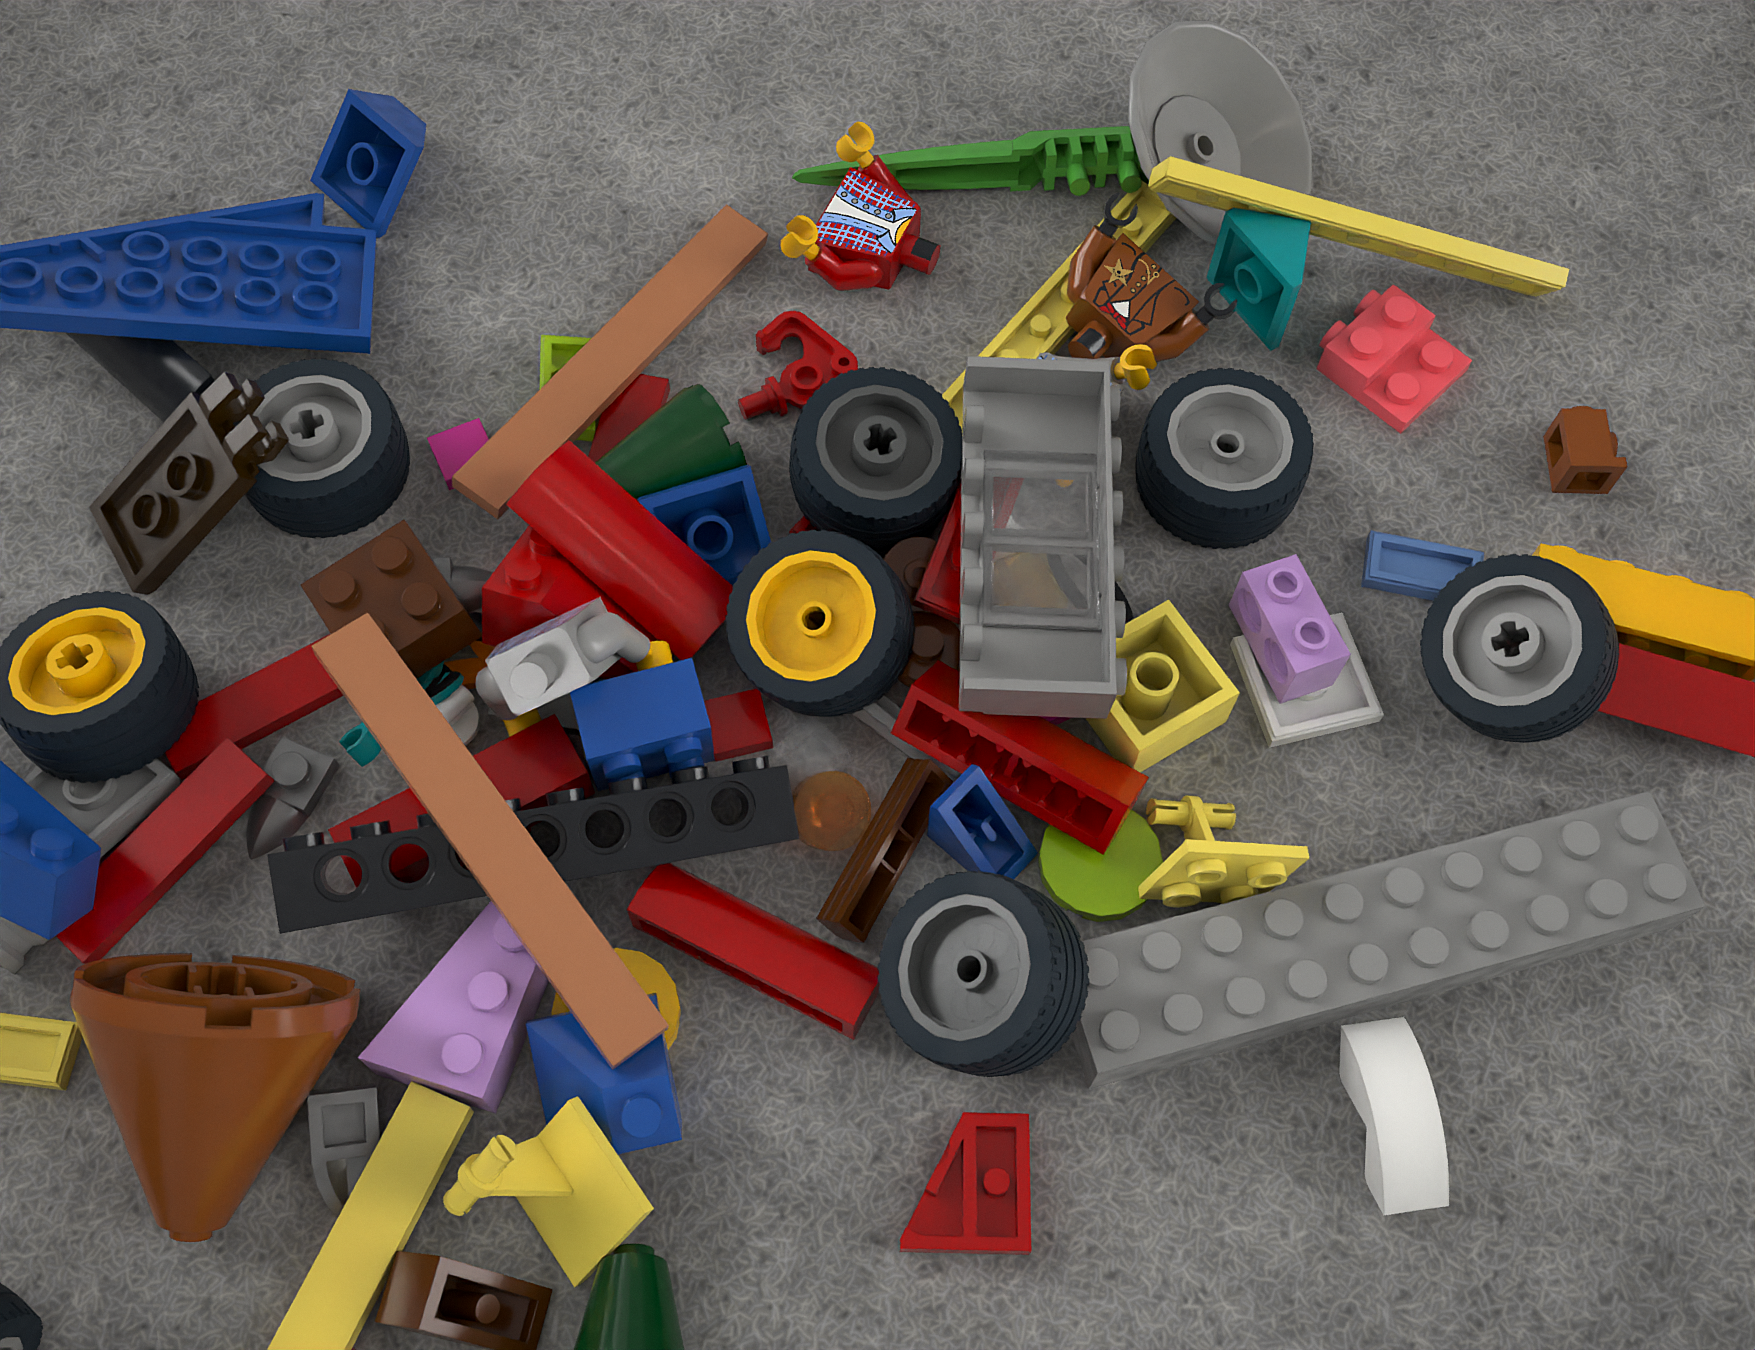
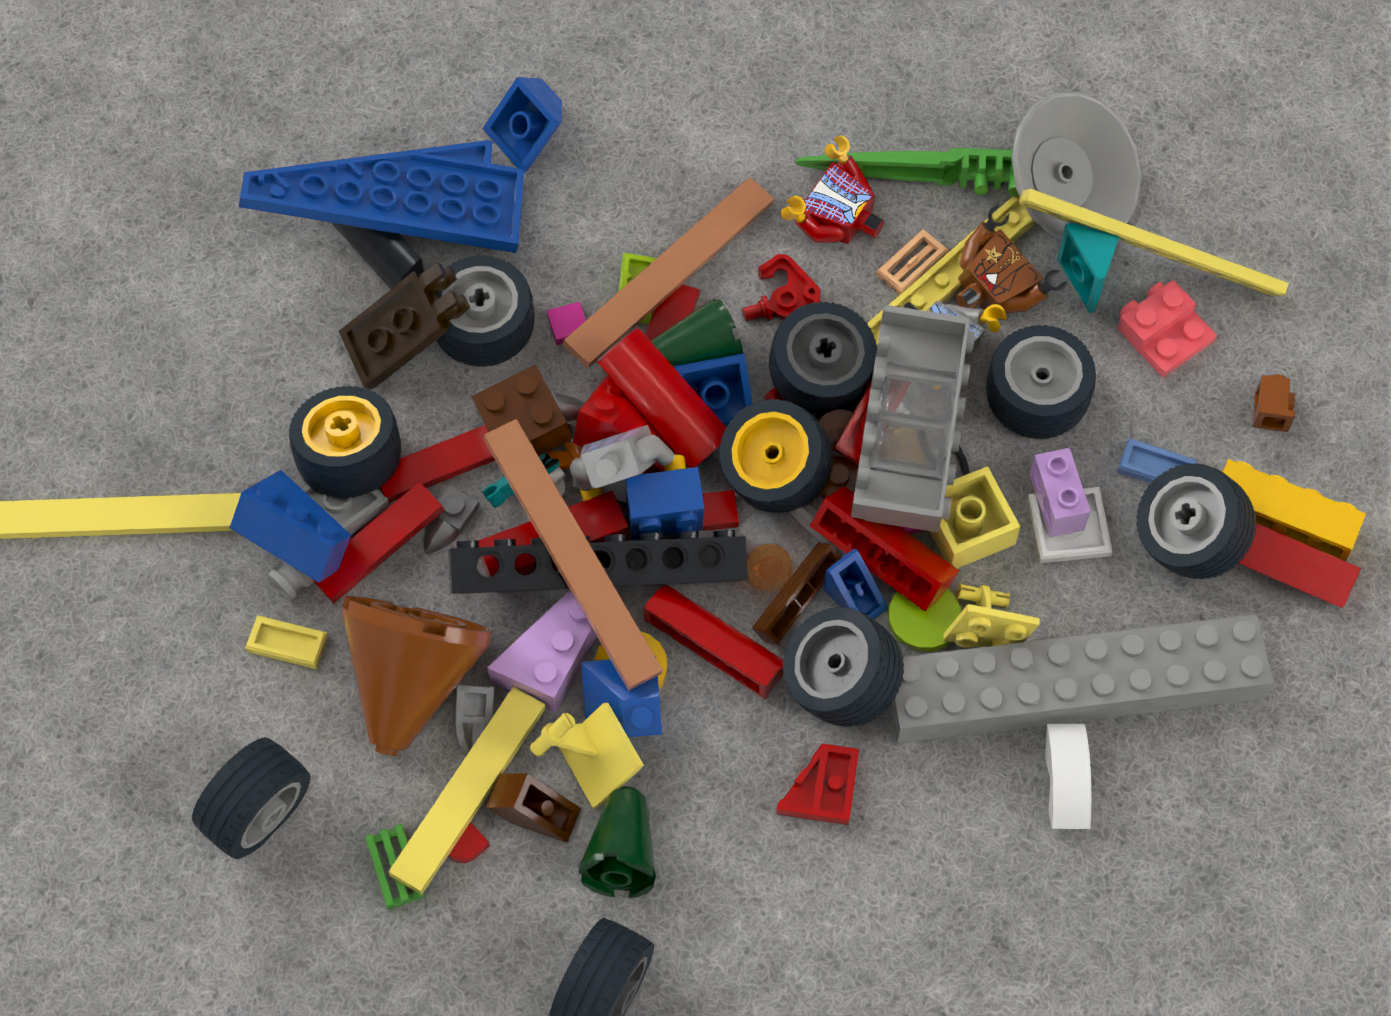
camera: 10 degrees right, 0 degrees up
none -> light nougat tile [876,229,949,295]

